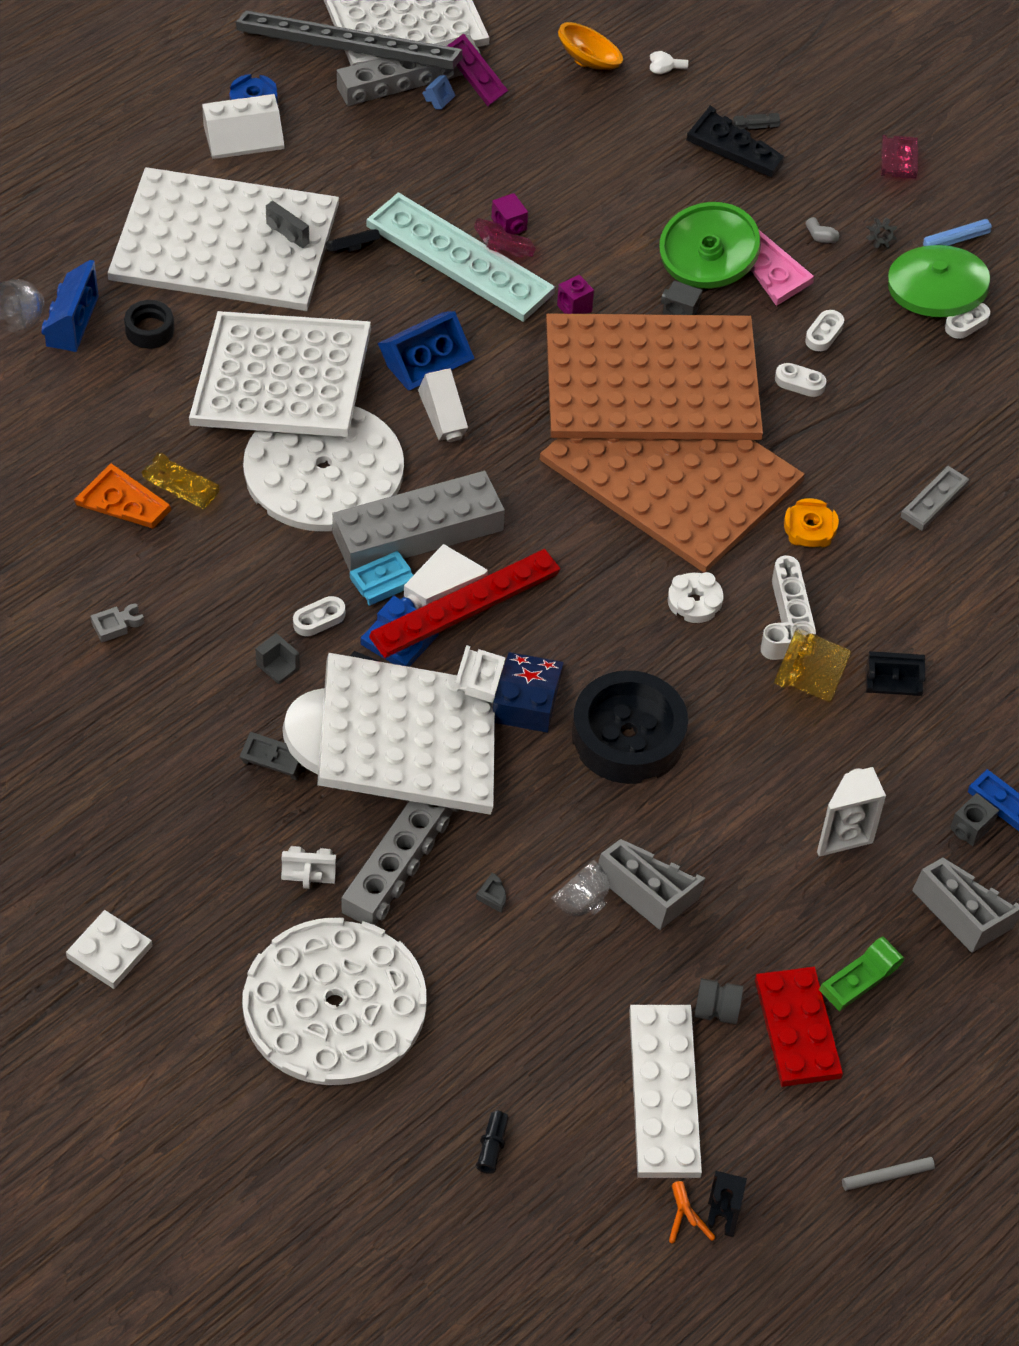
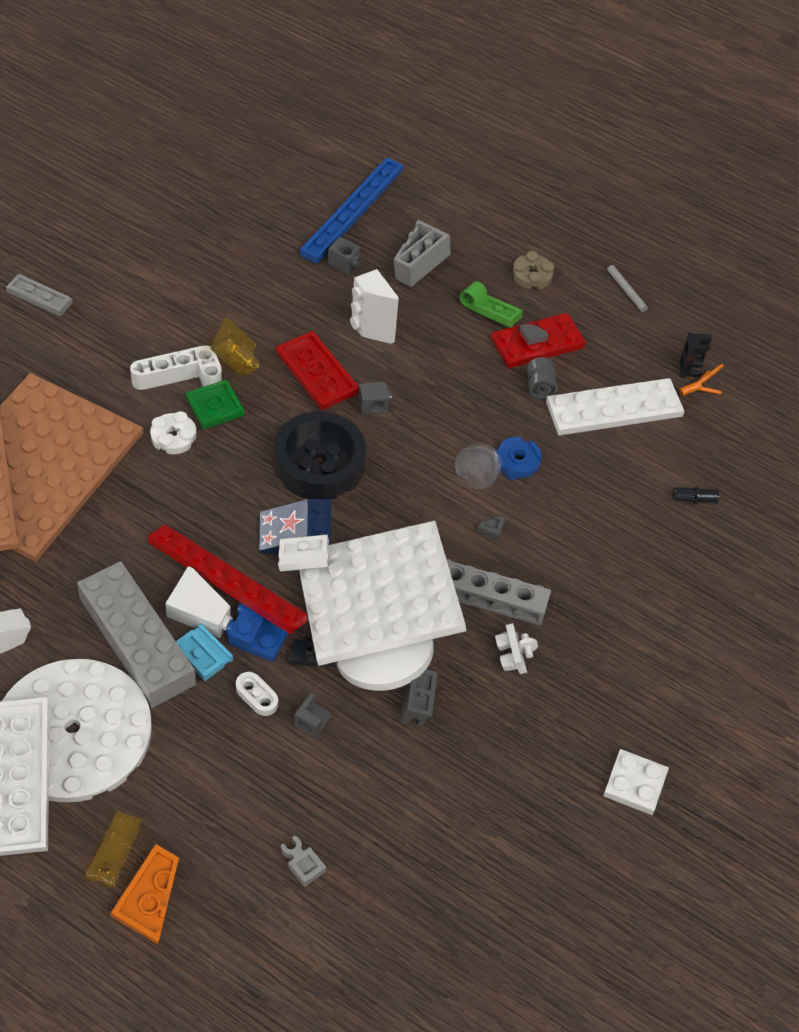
camera: 105 degrees left, 0 degrees up
white plate [242,918,426,1085] -> none
light grey wedge [595,839,705,930] -> none
light orange plate [784,498,839,547] -> none
black hinge [865,651,926,696] -> none
none -> green plate [185,379,245,430]
none -> red plate [276,331,359,410]
none -> dark grey brick [358,382,392,415]
none -> blue plate [496,437,542,480]
none -> dark tan plate [512,251,554,289]
none -> dark grey tile [519,324,548,345]

